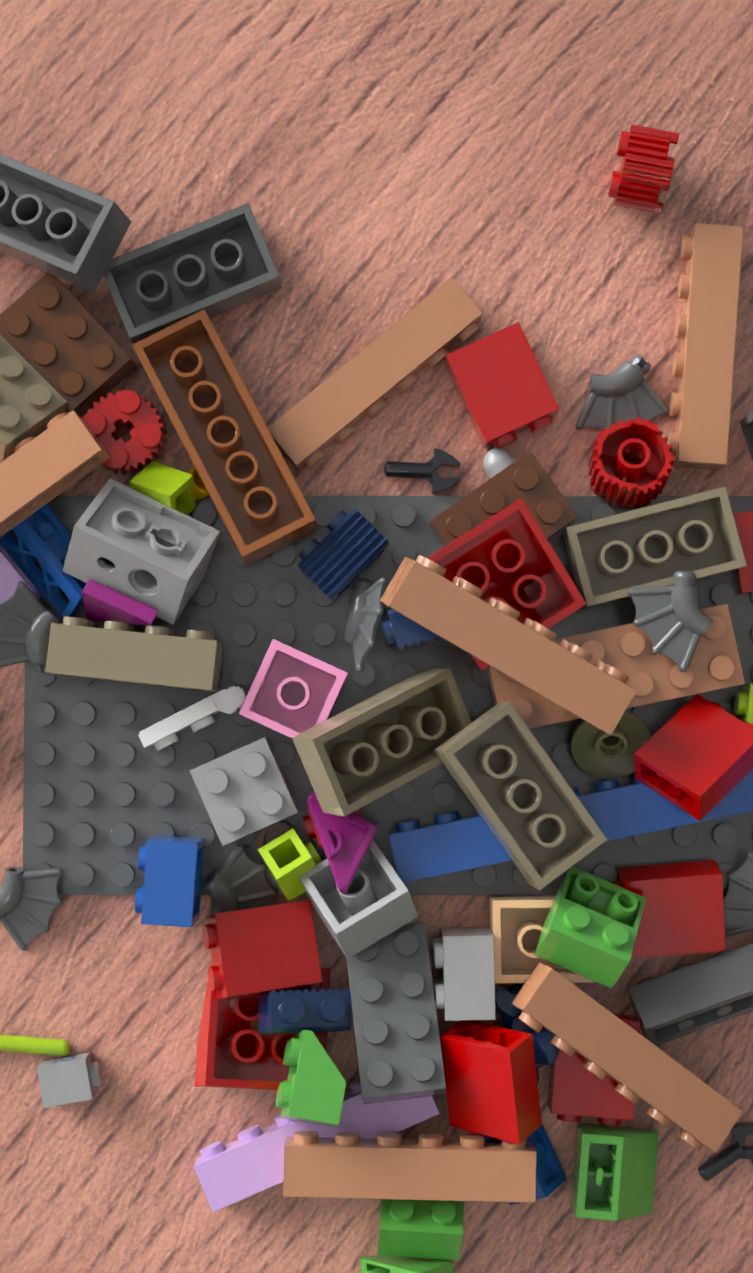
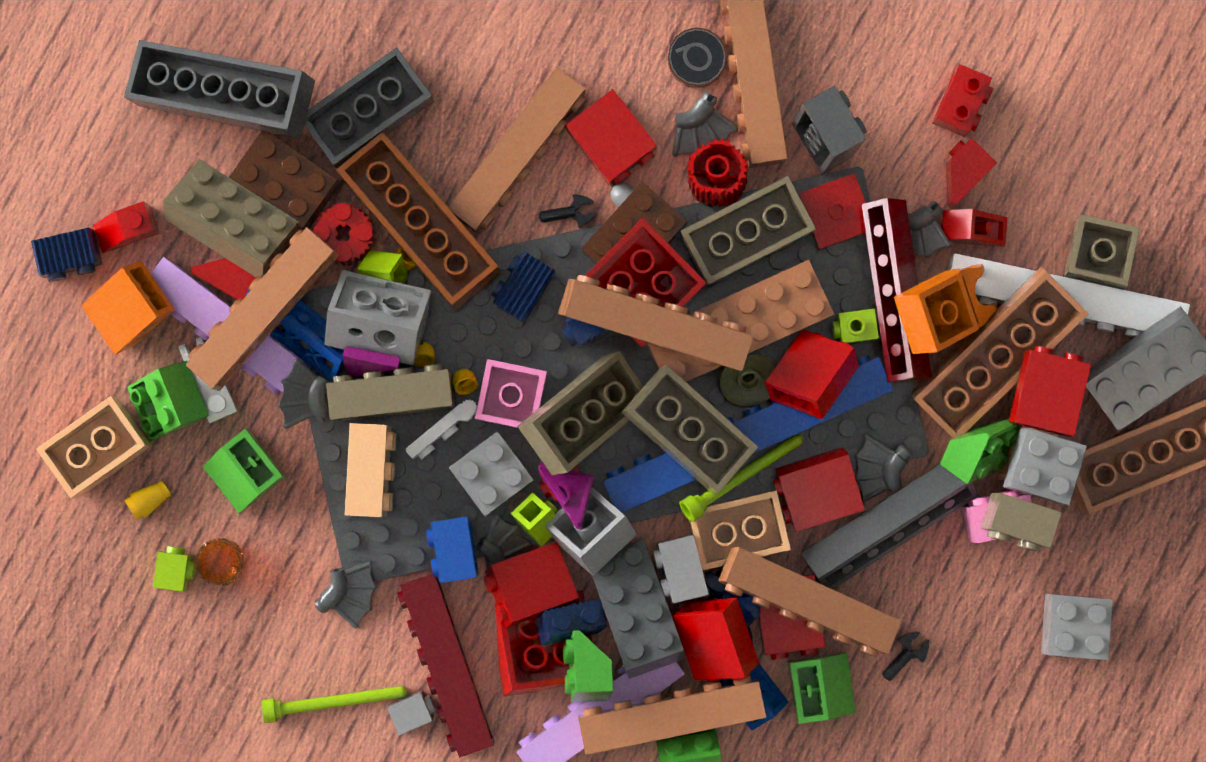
camera: 15 degrees left, 0 degrees up
dark grey arm [344,577,388,672] -> none
bright green slope [535,866,646,988] -> none
dark grey arm [628,571,713,672] -> none
none -> light nougat brick [345,423,397,517]
none -> dark red brick [397,573,495,758]
none -> yellow hinge [413,342,435,367]
none -> yellow hinge [452,368,478,395]
none -> black tile [668,27,727,87]
none -> lime piece [679,434,803,522]

